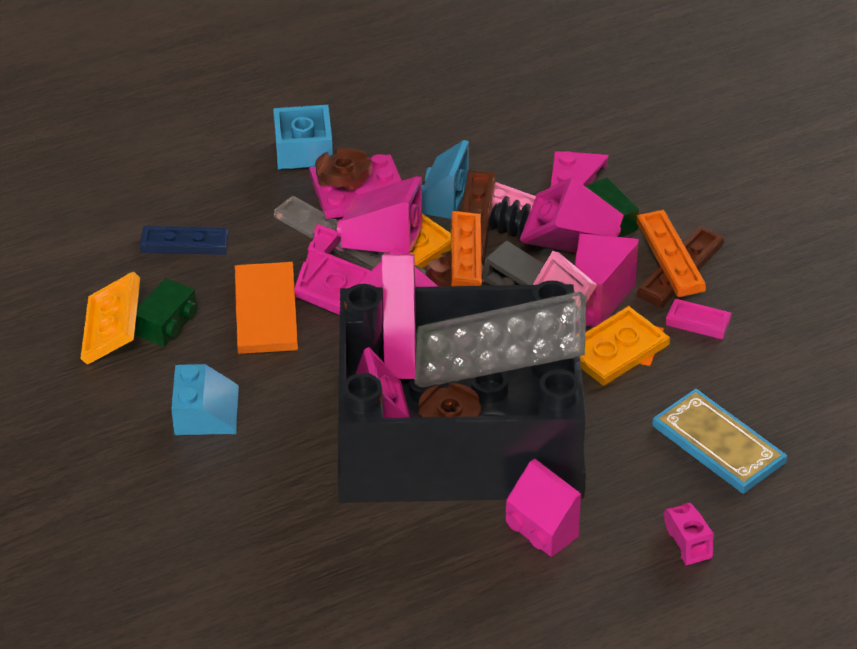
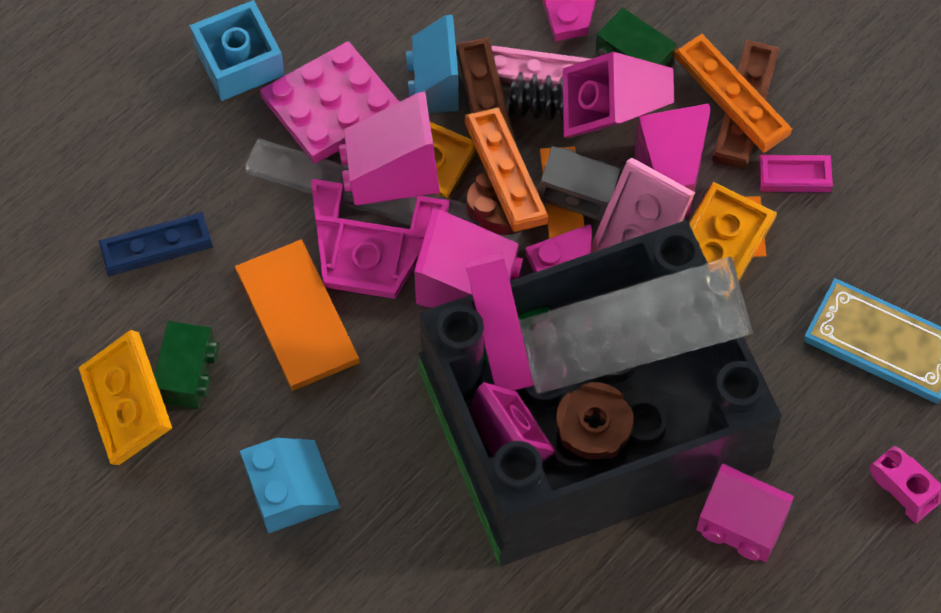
camera: 20 degrees left, 20 degrees up
copper plate [315,148,372,190] -> none

